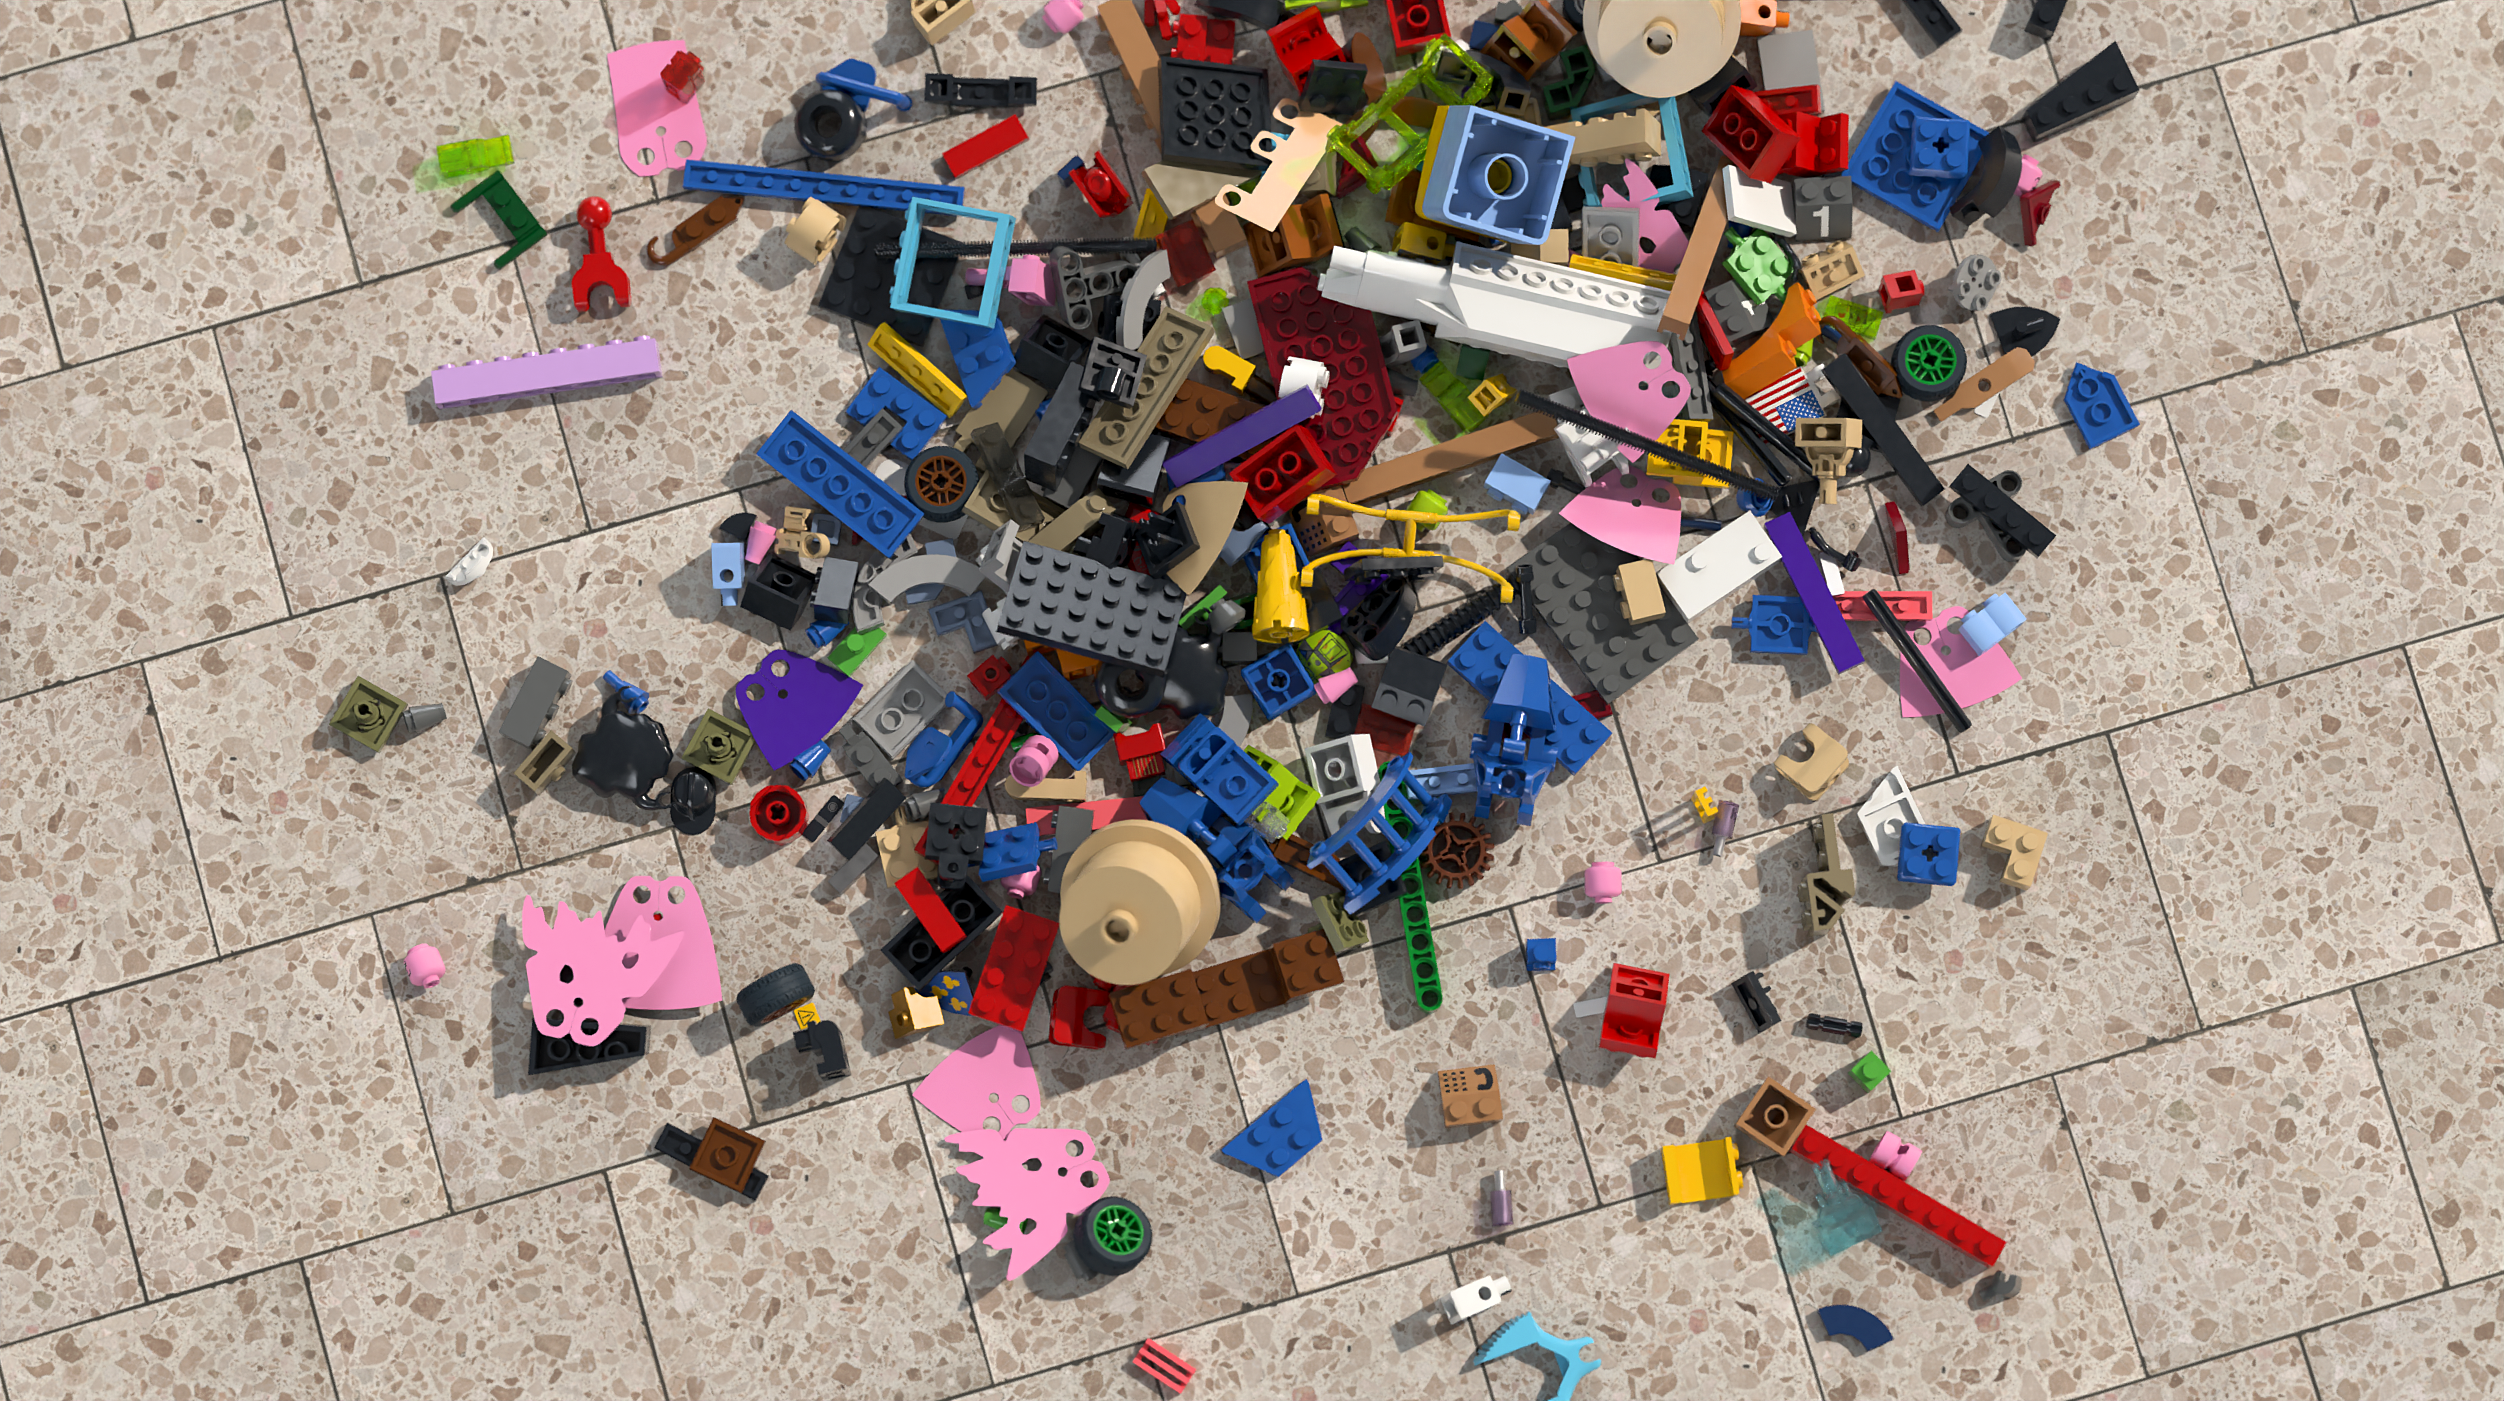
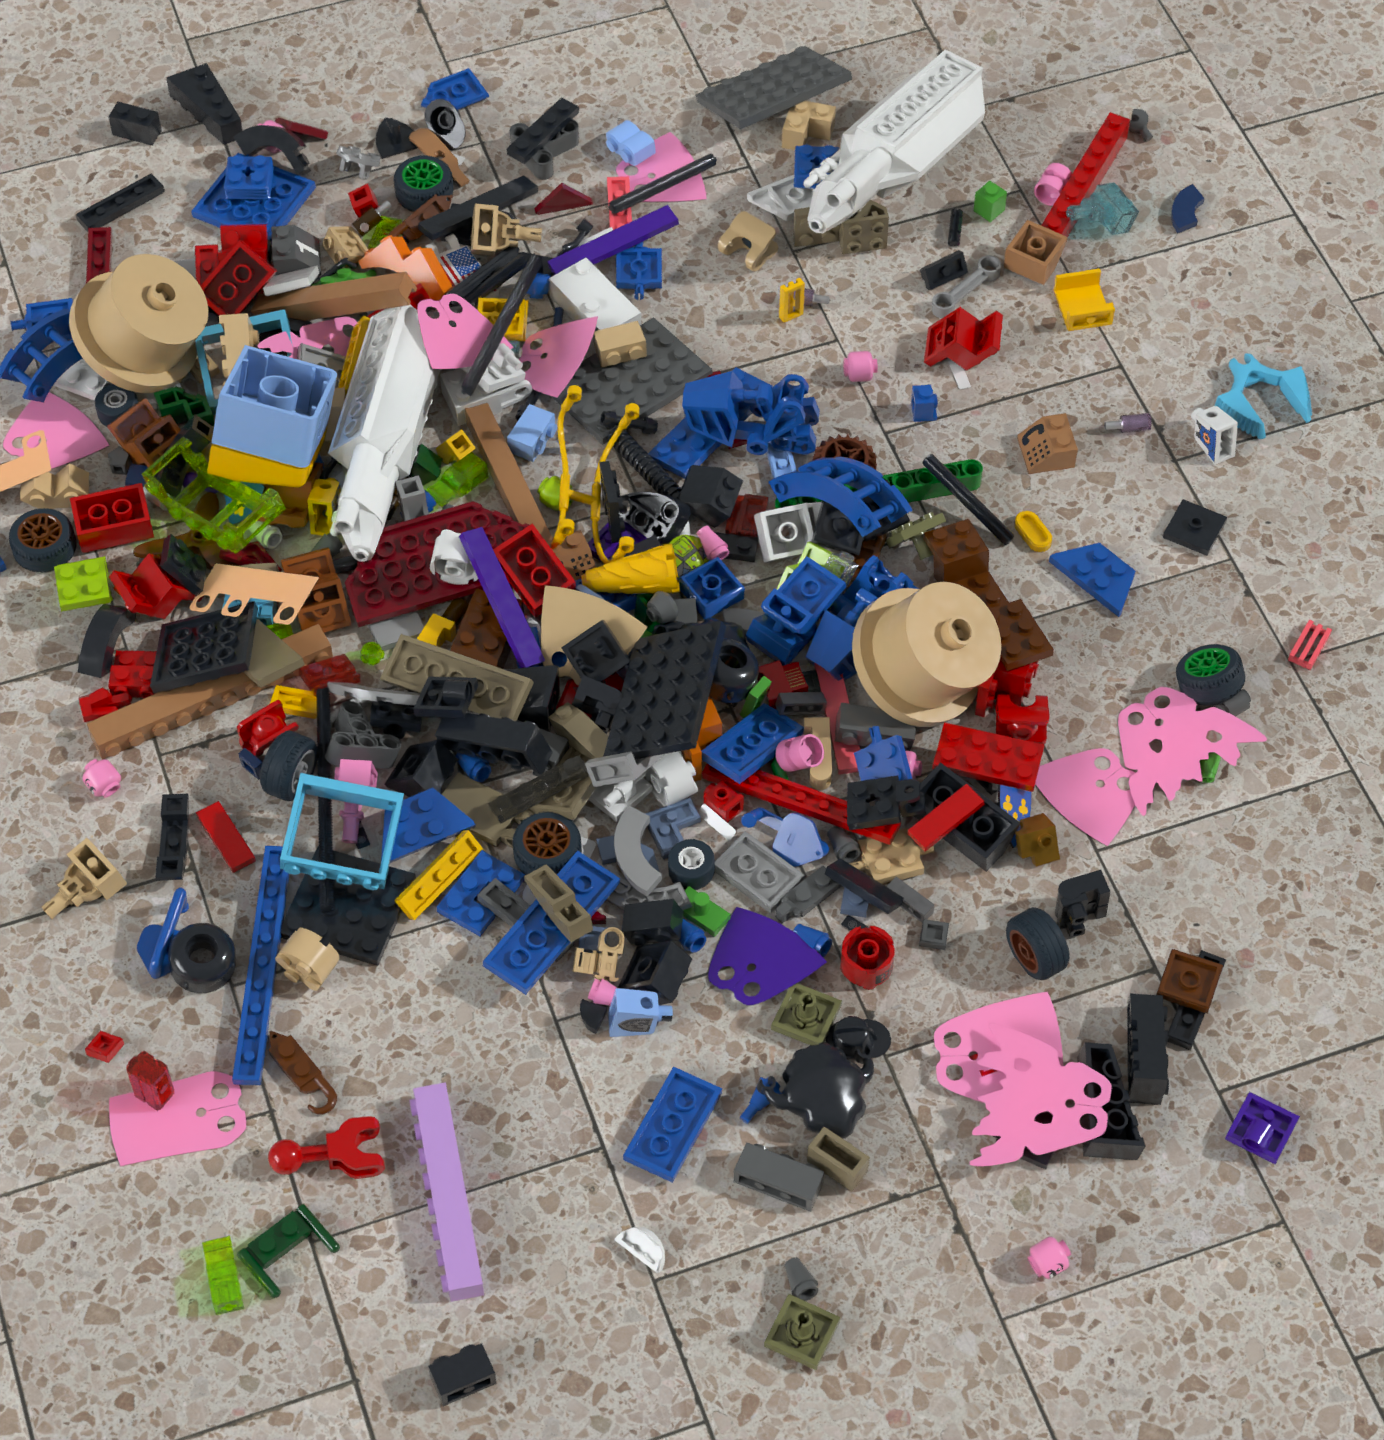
camera: 95 degrees left, 25 degrees down
none -> red tile [85,1030,124,1063]
none -> black wheel [260,731,318,801]
none -> dark brown piece [352,200,392,237]
none -> black piece [425,99,466,150]
none -> black brick [428,1343,497,1407]
none -> dark tan slope [524,865,593,942]
none -> blue plate [623,1066,722,1183]
none -> black wheel [668,839,715,890]
none -> dark grey plate [696,46,852,129]
none -> white sticker [698,804,736,841]
none -> flat silver piece [775,692,827,715]
none -> white piece [803,50,985,234]
none -> black plate [811,500,871,557]
none -> dark grey tile [919,919,949,950]
none -> black axle [922,454,1014,545]
none -> light grey piece [932,255,1001,318]
none -> yellow tile [1014,511,1052,552]
none -> black wedge [1127,993,1169,1105]
none -> black plate [1163,499,1227,556]
none -> dark purple plate [1225,1092,1300,1165]

